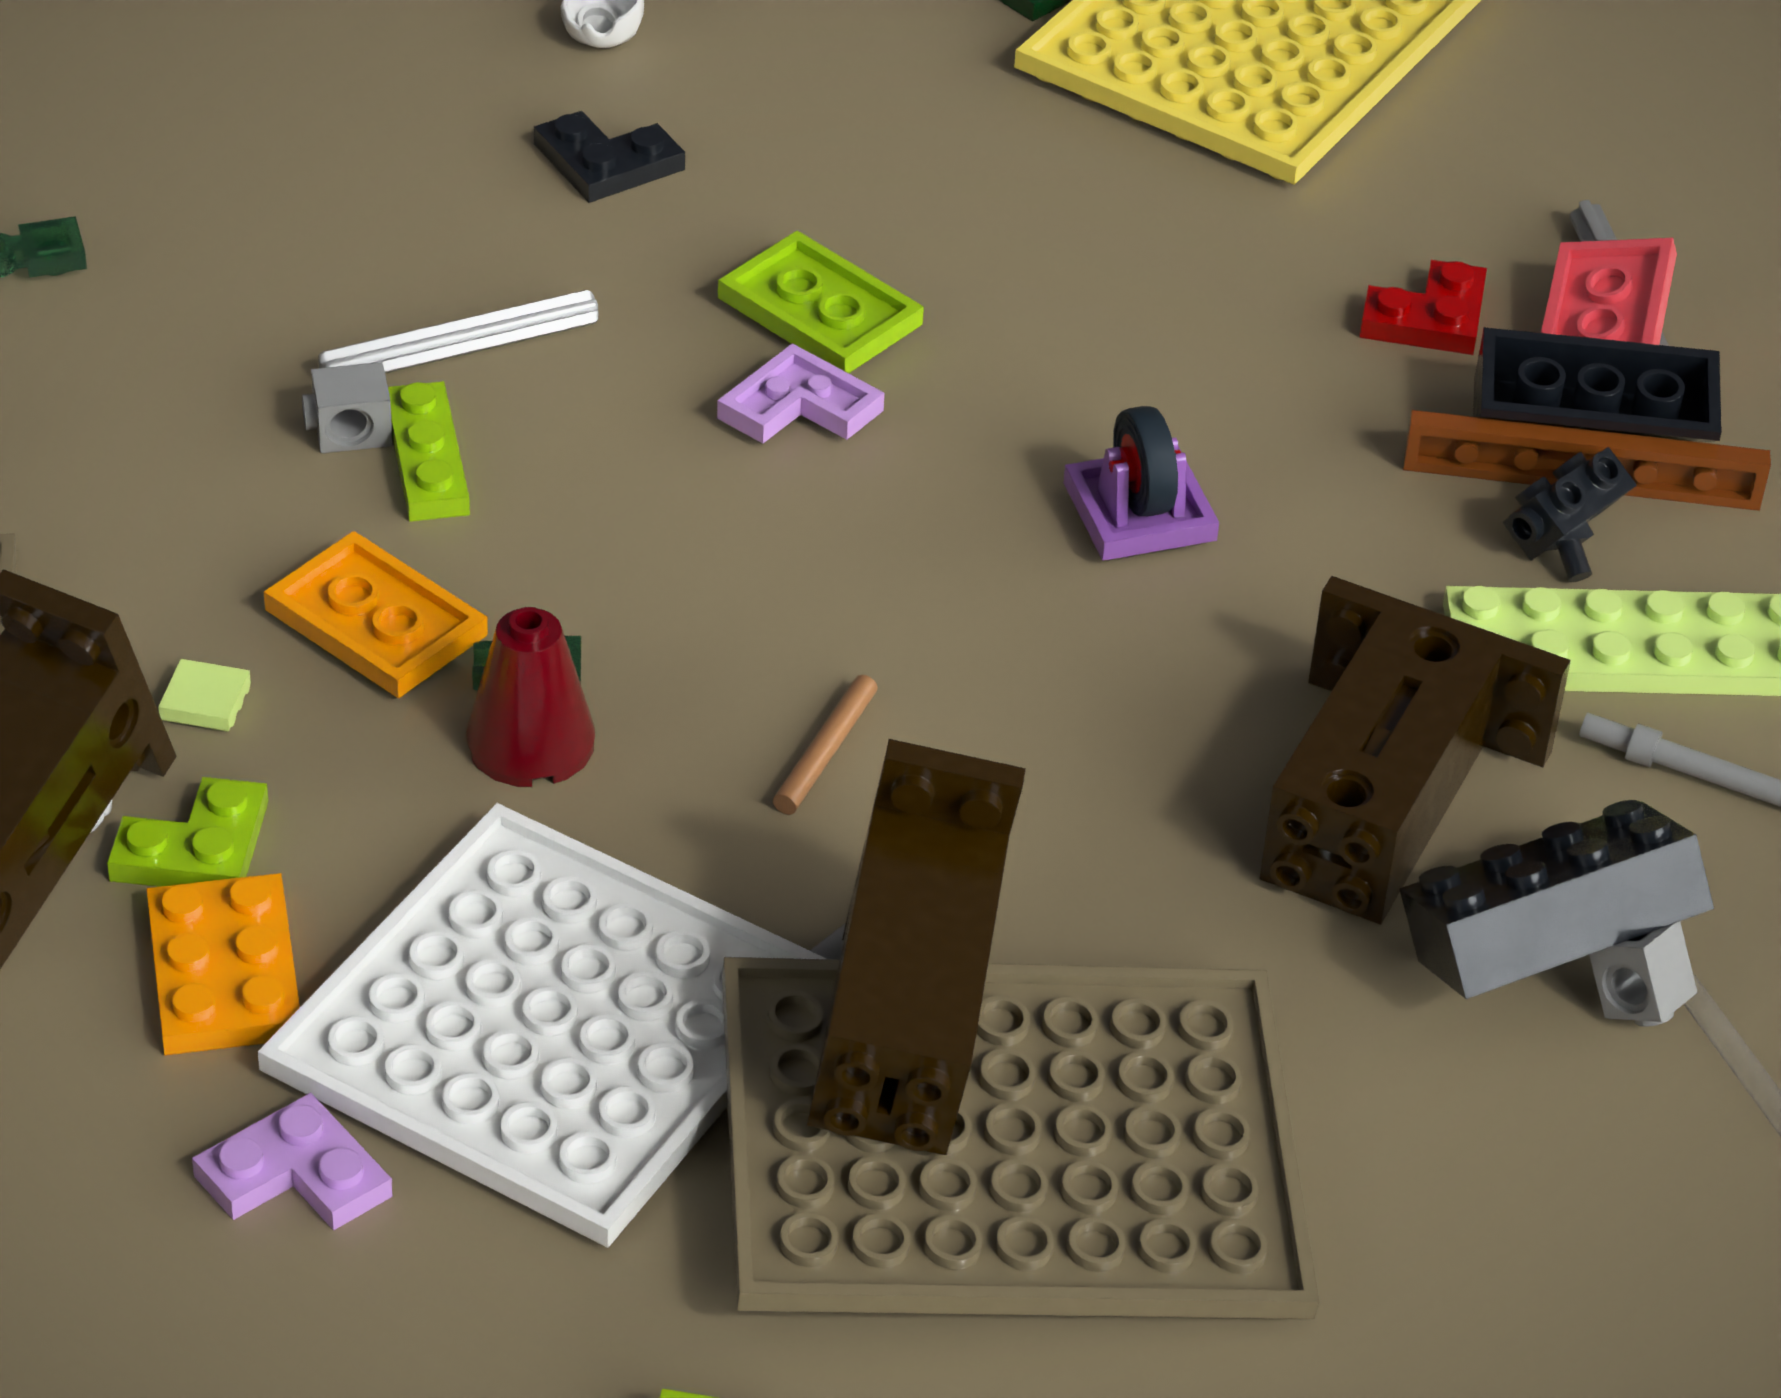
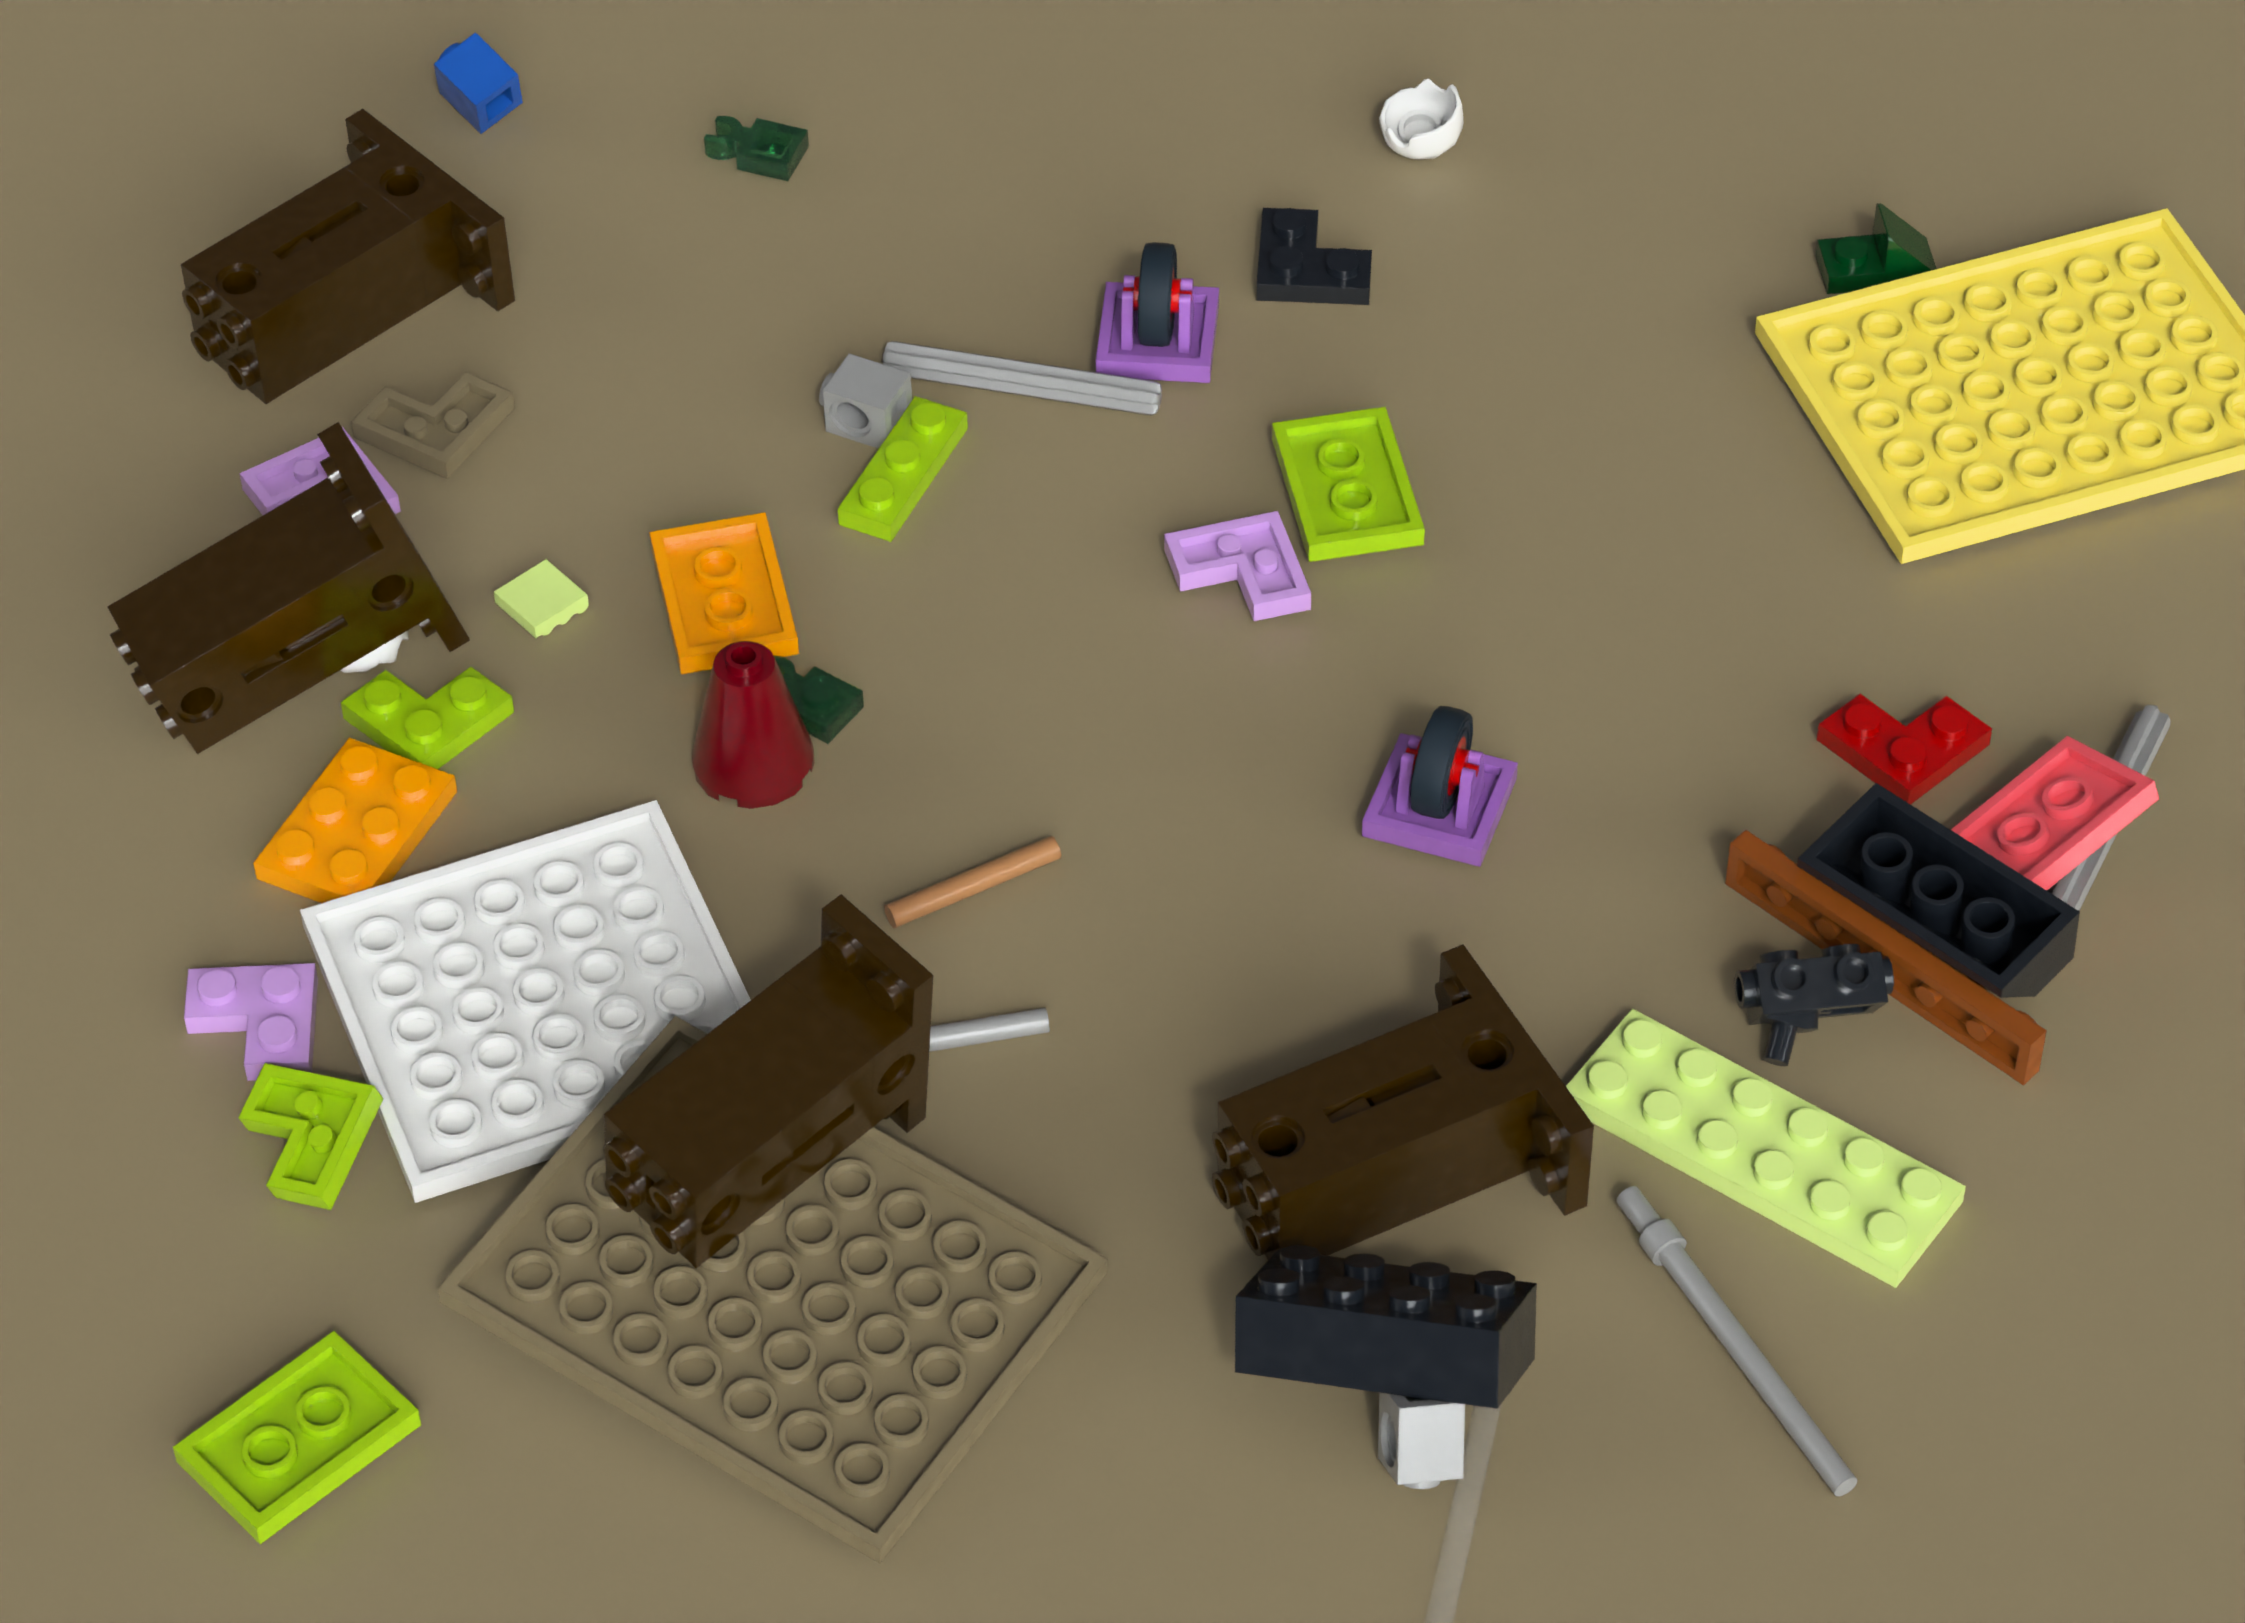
camera: 40 degrees right, 5 degrees up
none -> lime plate [238,1063,384,1210]
none -> medium lavender plate [1096,242,1219,383]

